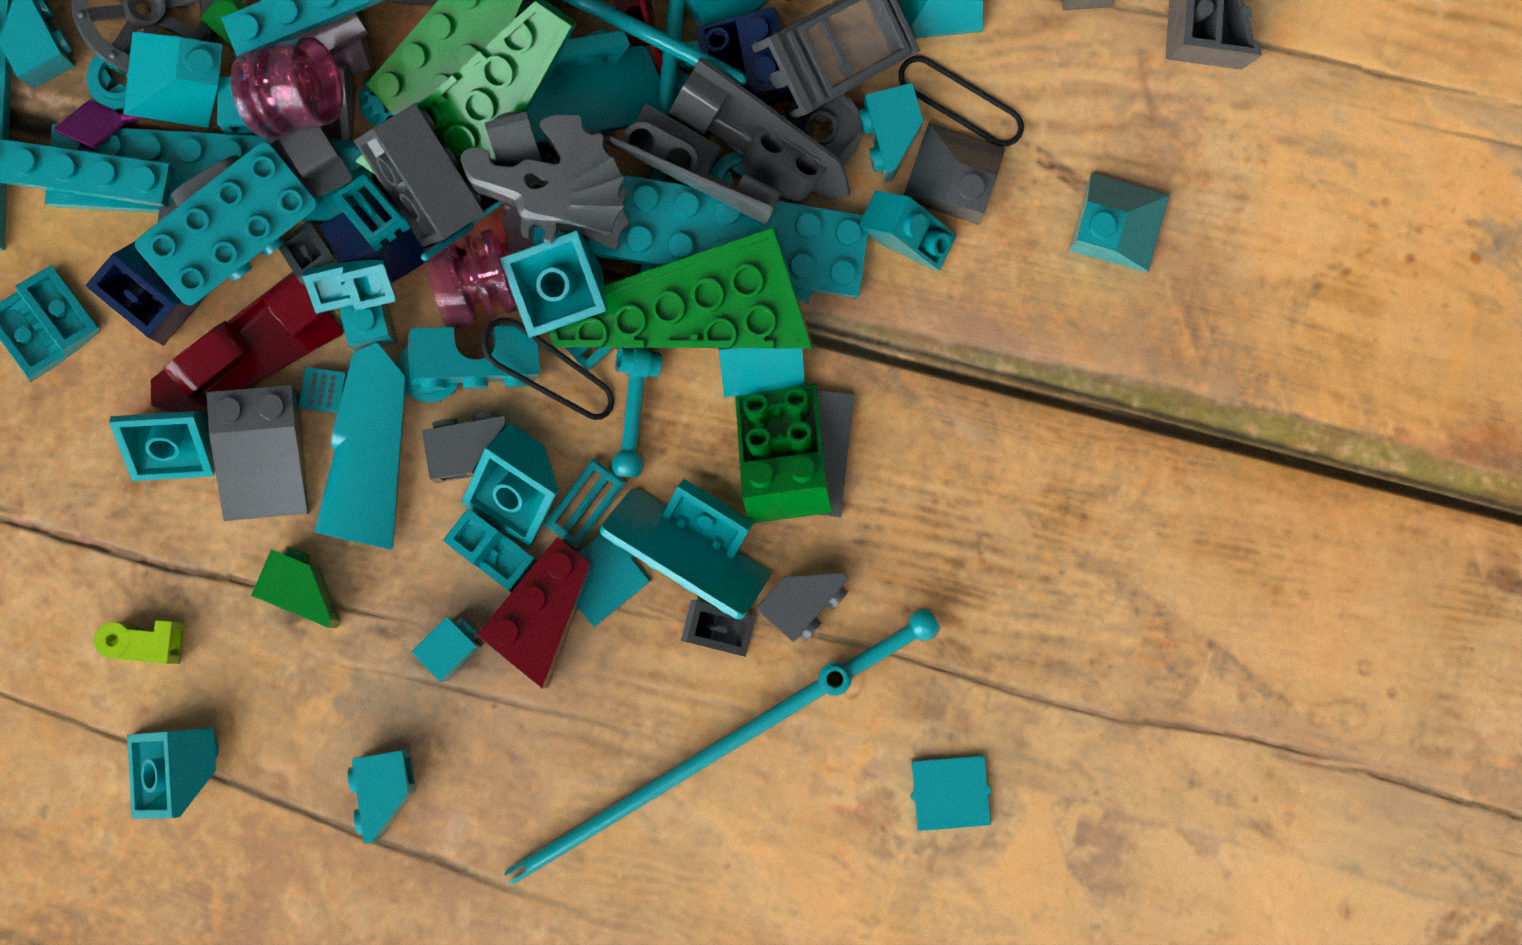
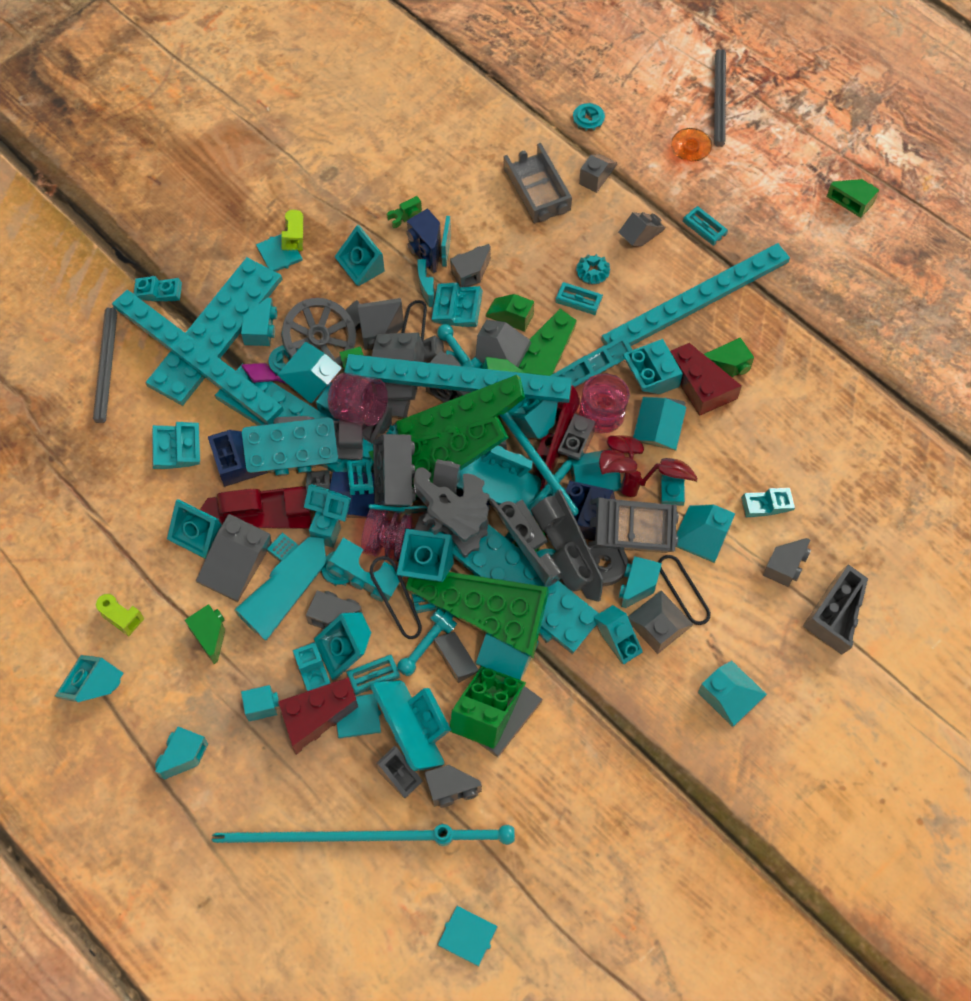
camera: 30 degrees right, 20 degrees down
none -> dark grey slope [434,632,479,683]

